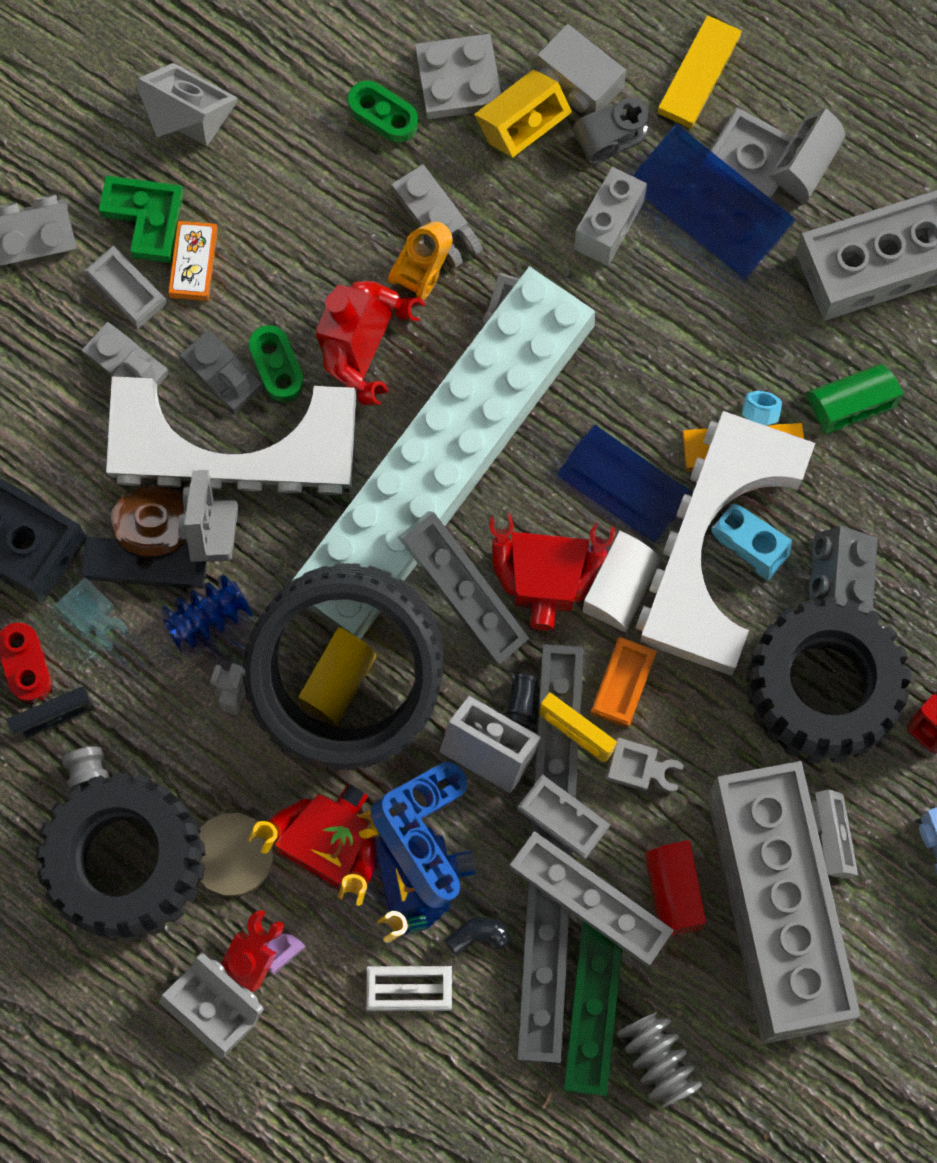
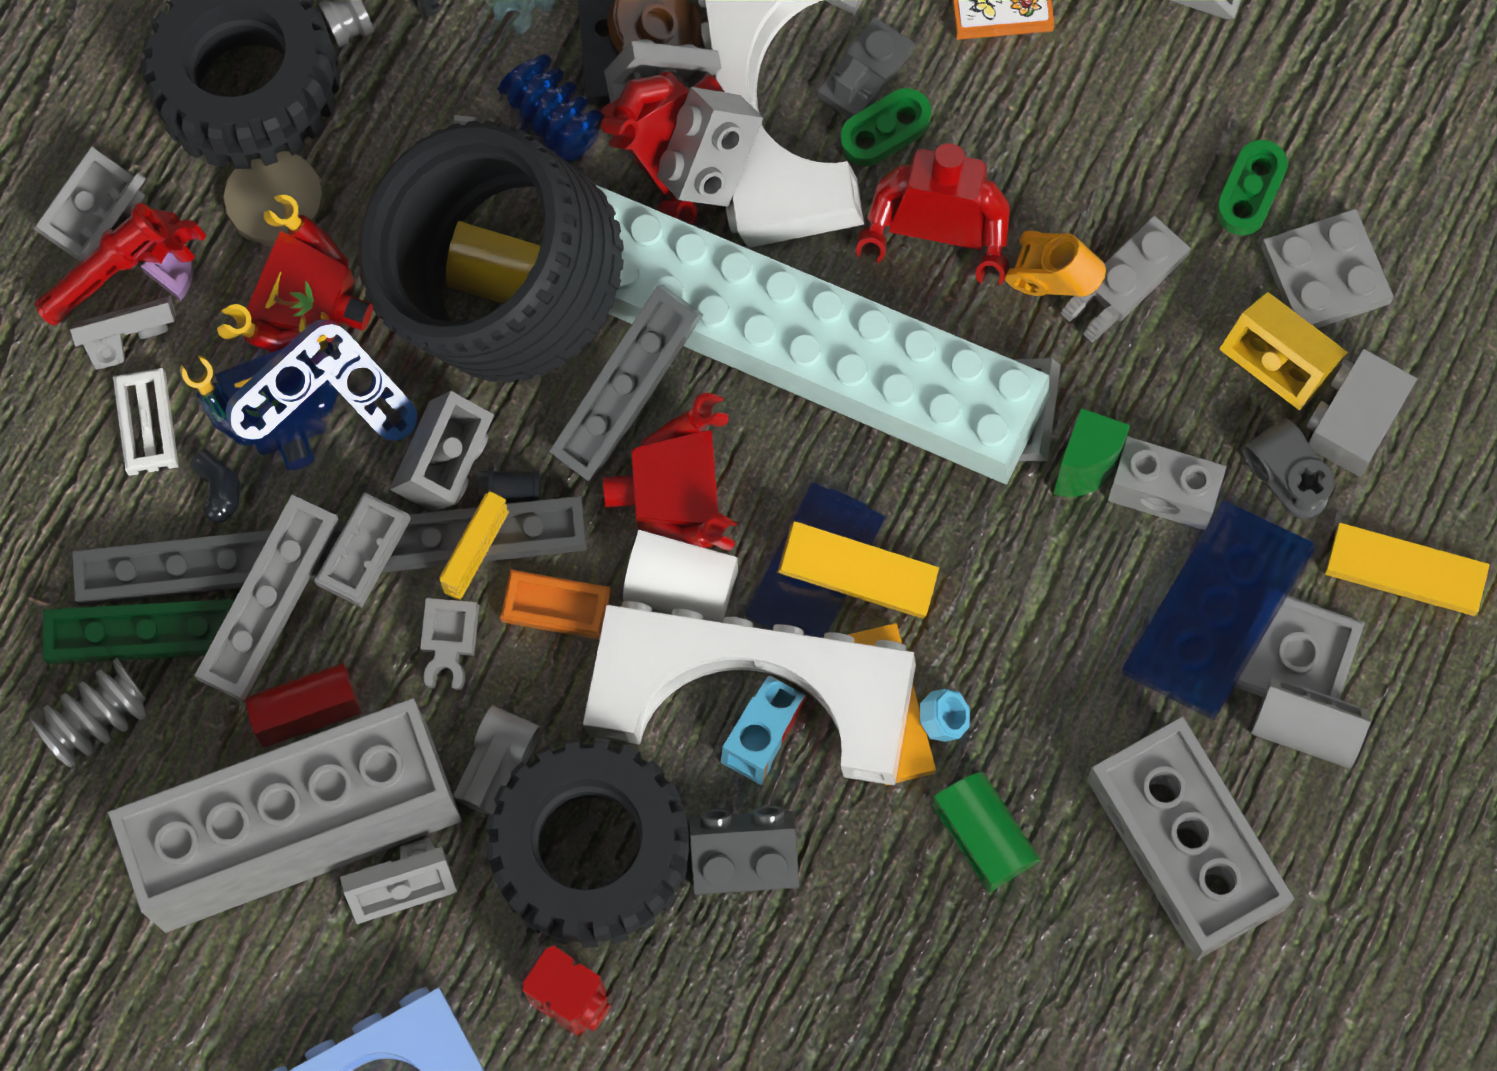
camera: 85 degrees right, 0 degrees up
none -> red pin [34,203,169,326]
none -> light grey hinge [70,296,176,370]
none -> light grey piece [453,705,541,815]
none -> red torso [600,72,725,226]
none -> light grey brick [657,87,763,207]
none -> yellow tile [777,521,939,618]
none -> green brick [1054,408,1130,497]

